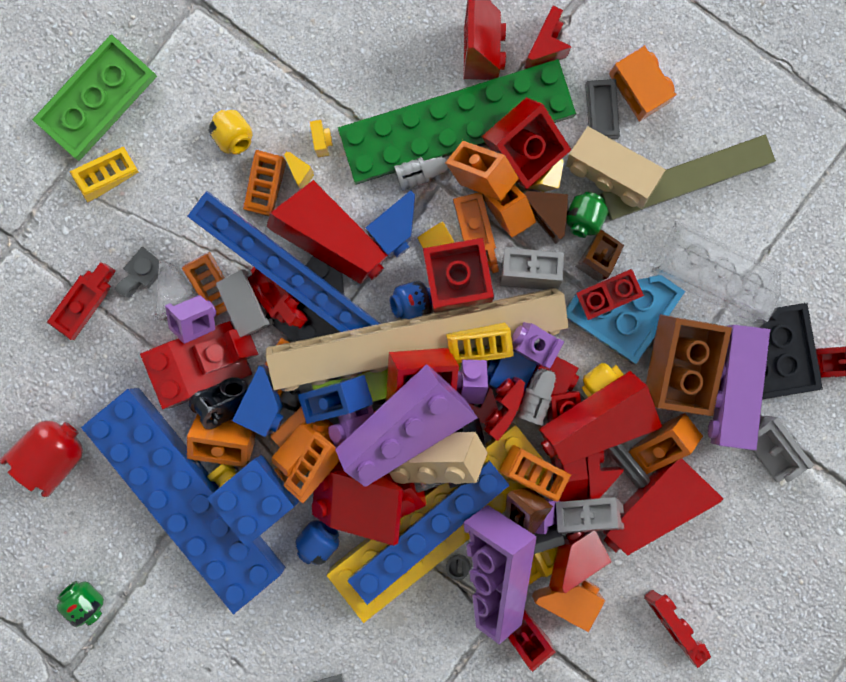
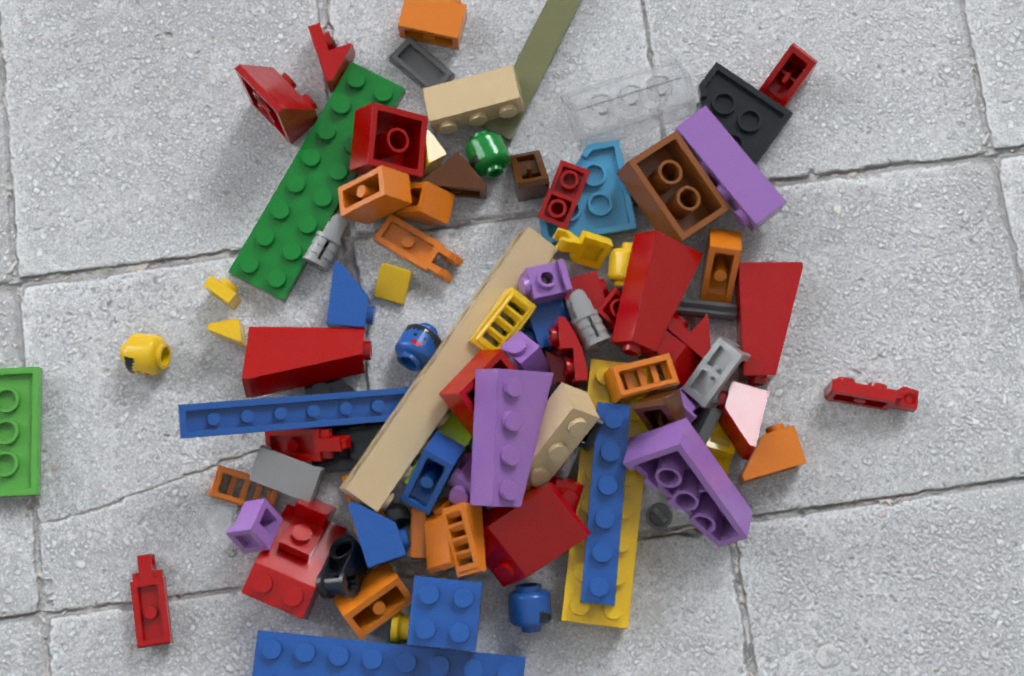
camera: 45 degrees left, 10 degrees down
yellow slope [69,146,139,203] -> none
dark grey plate [115,247,167,298] -> none
orange slope [243,150,287,216] -> none
red brick [423,238,494,313] -> none
light grey hinge [500,248,564,290] -> none
red slope [508,609,556,672] -> none
light grey hinge [752,416,814,482] -> none
none -> yellow plate [552,227,613,270]

